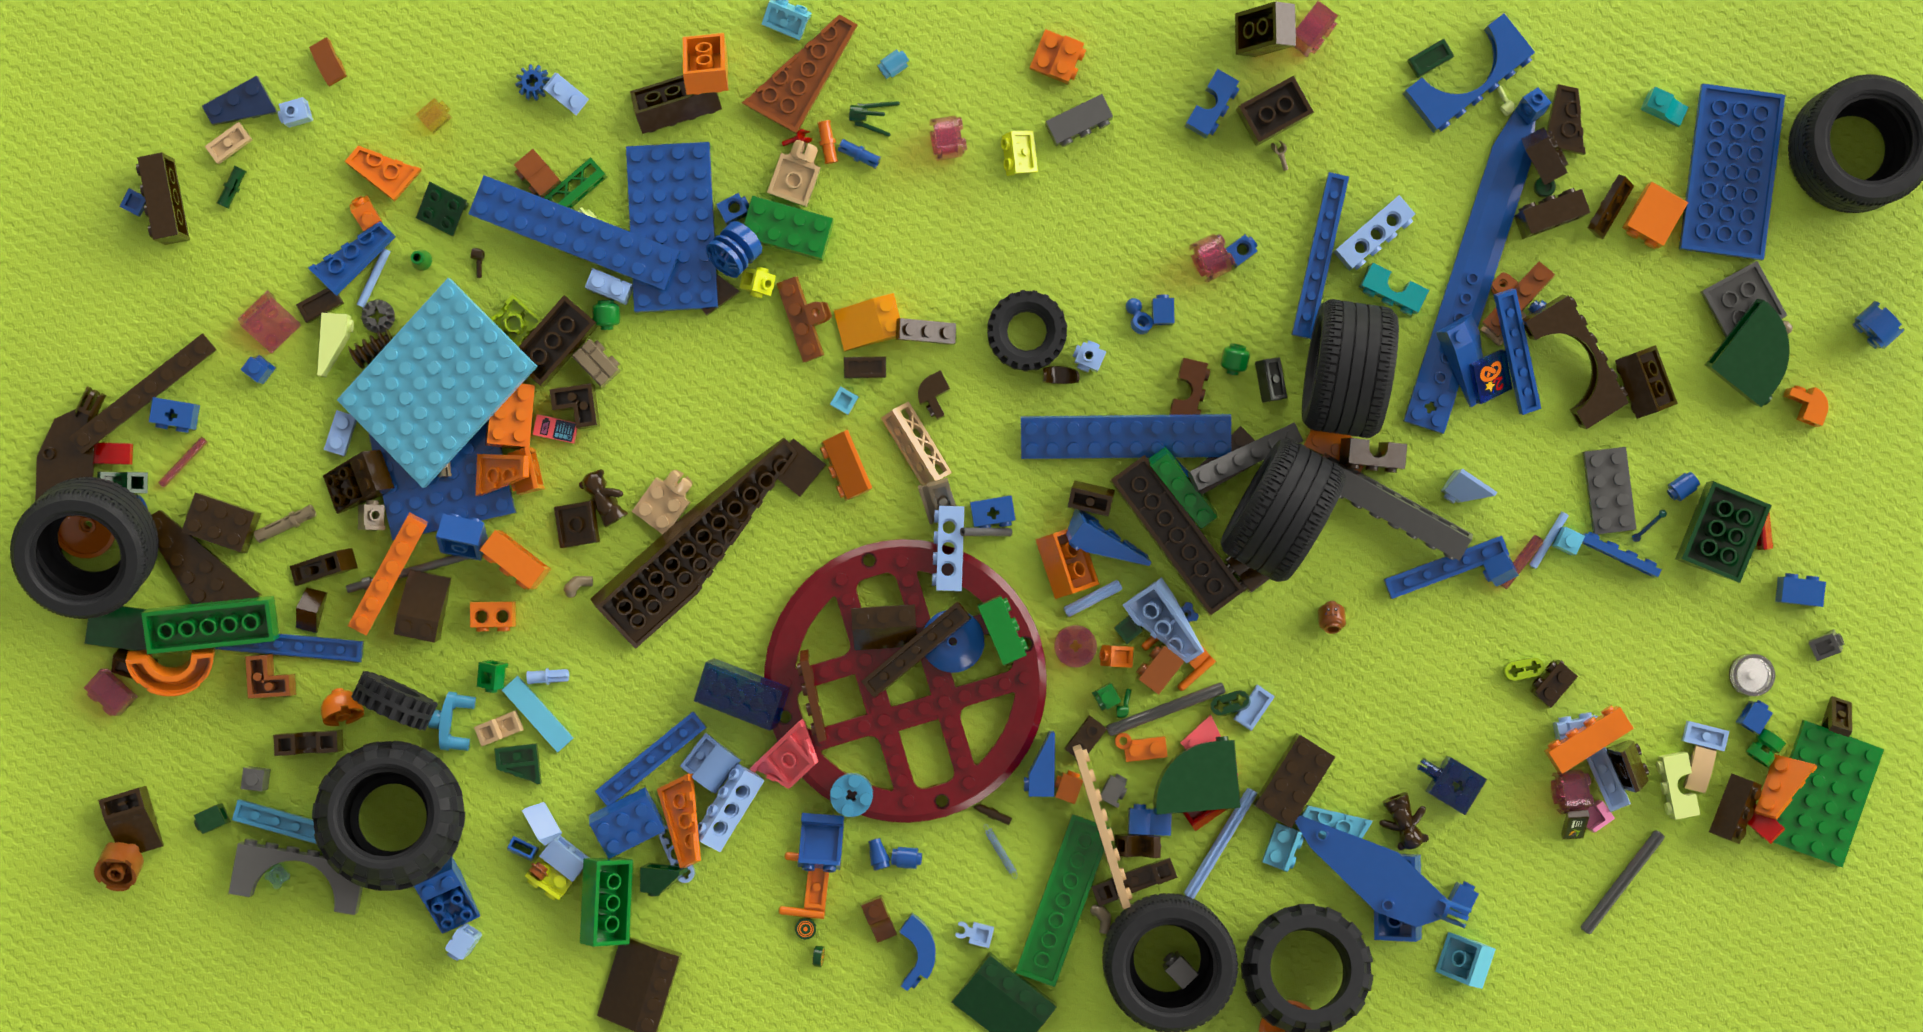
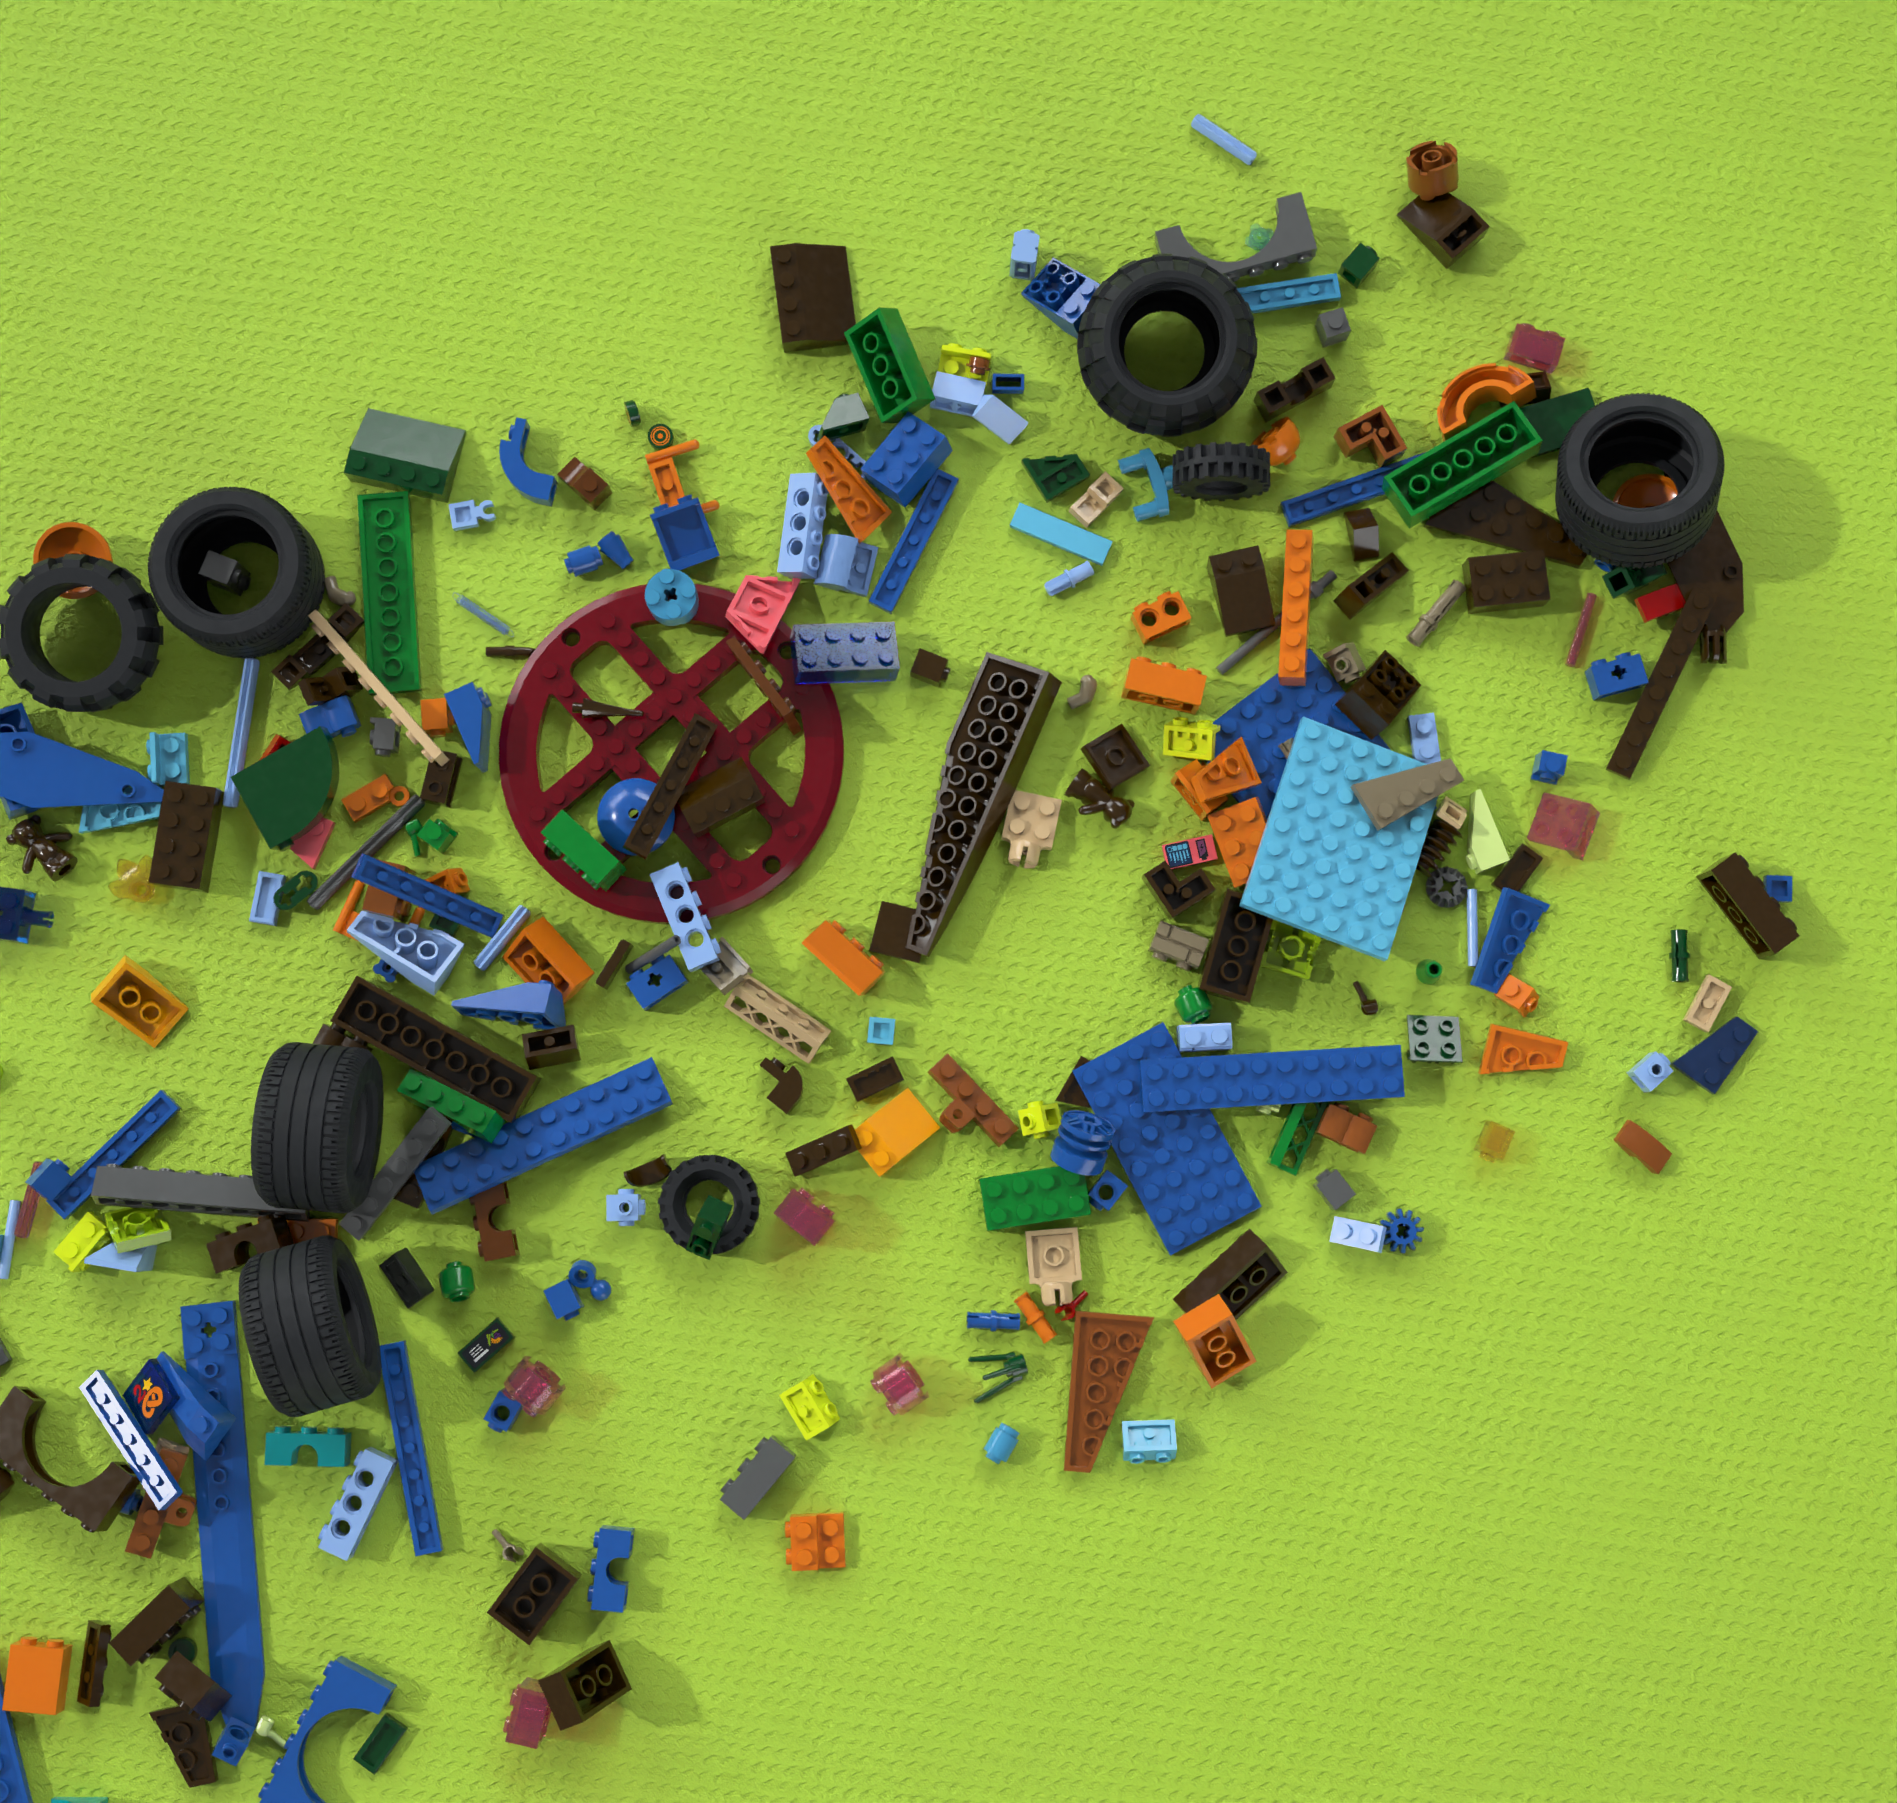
camera: 155 degrees right, 5 degrees down
blue brick [436,513,488,561] -> none
green brick [477,660,508,693] -> none
clear pink brick [1054,625,1097,667] -> none
dark orange head [1318,601,1346,634] -> none
none -> neon yellow bracket [53,1211,111,1272]
none -> light orange slope [91,955,189,1048]
none -> lime brick [105,1207,172,1253]
none -> clear yellow plate [108,855,155,903]
none -> blue tile [351,853,503,938]
none -> tile [457,1317,515,1373]
none -> dark brown piece [572,698,644,719]
none -> dark brown tile [596,939,633,990]
none -> dark green slope [686,1195,733,1260]
none -> clear pink brick [774,1187,837,1246]
none -> dark brown brick [910,648,951,688]
none -> neon yellow bracket [1163,717,1220,760]
none -> light blue axle [1191,114,1257,165]
none -> dark grey brick [1312,1169,1356,1210]
none -> dark tan wing [1351,758,1464,831]
none -> tan slope [1436,796,1467,830]

